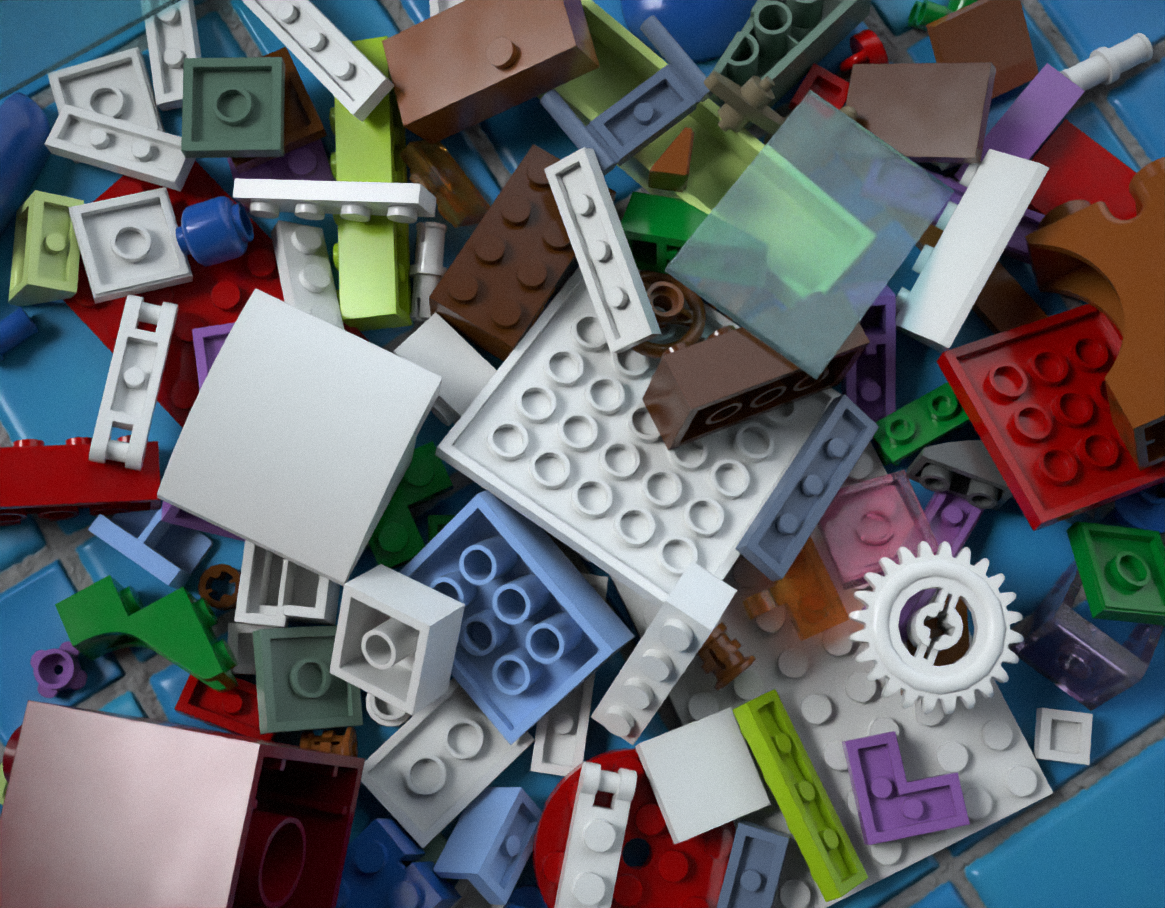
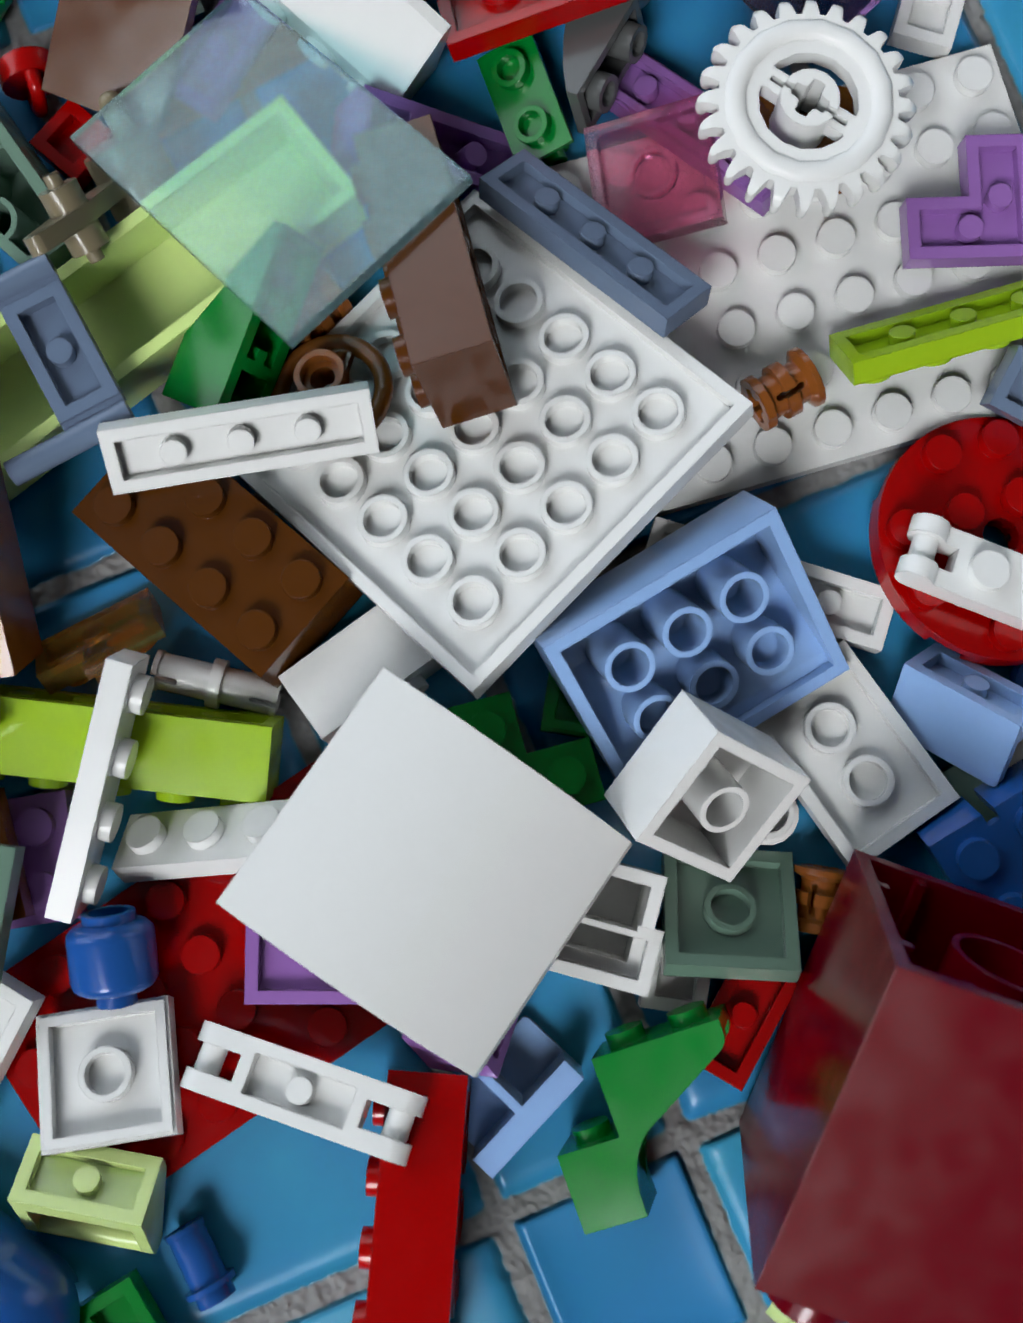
camera: 80 degrees left, 5 degrees up
medium lavender plate [30,641,88,698] -> none
reddish brown bush [198,564,241,611] -> none
white brick [591,561,737,745] -> none
white tile [635,707,771,844] -> none
dark orange slope [648,127,695,193] -> none
clear orange plate [742,536,849,641] -> none

